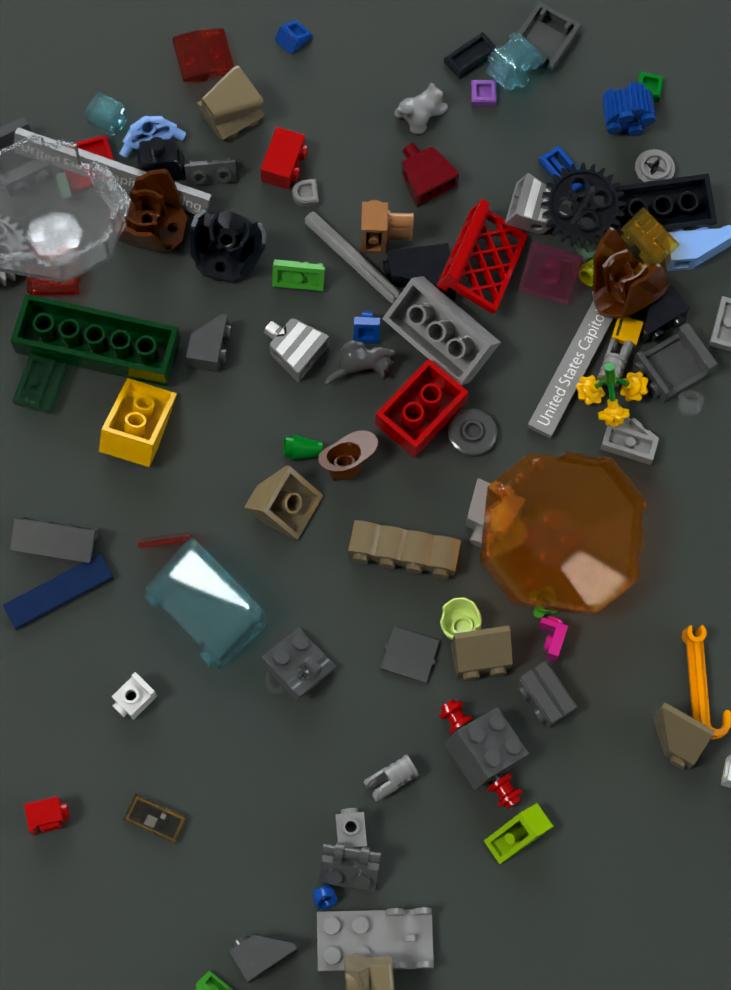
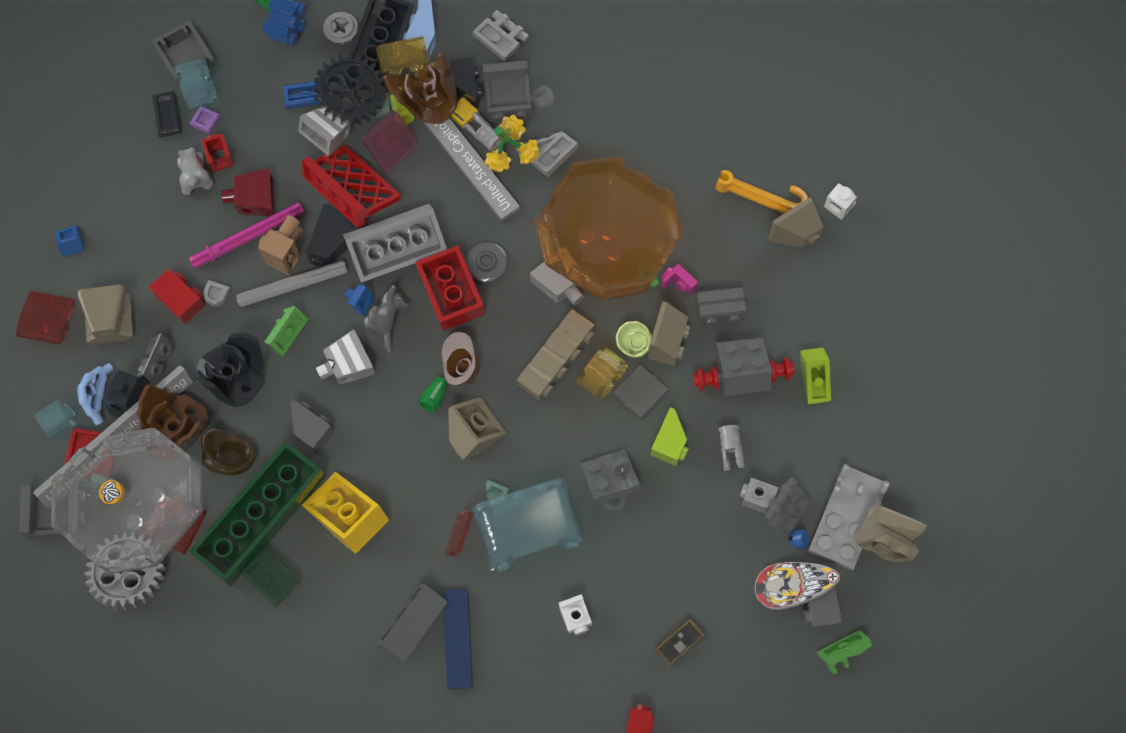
camera: 60 degrees left, 0 degrees up
none -> tile [99,480,125,505]
none -> dark pink axle [189,203,304,268]
none -> red window [201,133,234,172]
none -> dark brown piece [201,428,256,476]
none -> sand green tile [486,480,510,511]
none -> clear yellow brick [576,345,628,400]
none -> lime slope [650,407,689,466]
none -> shield [754,562,841,610]

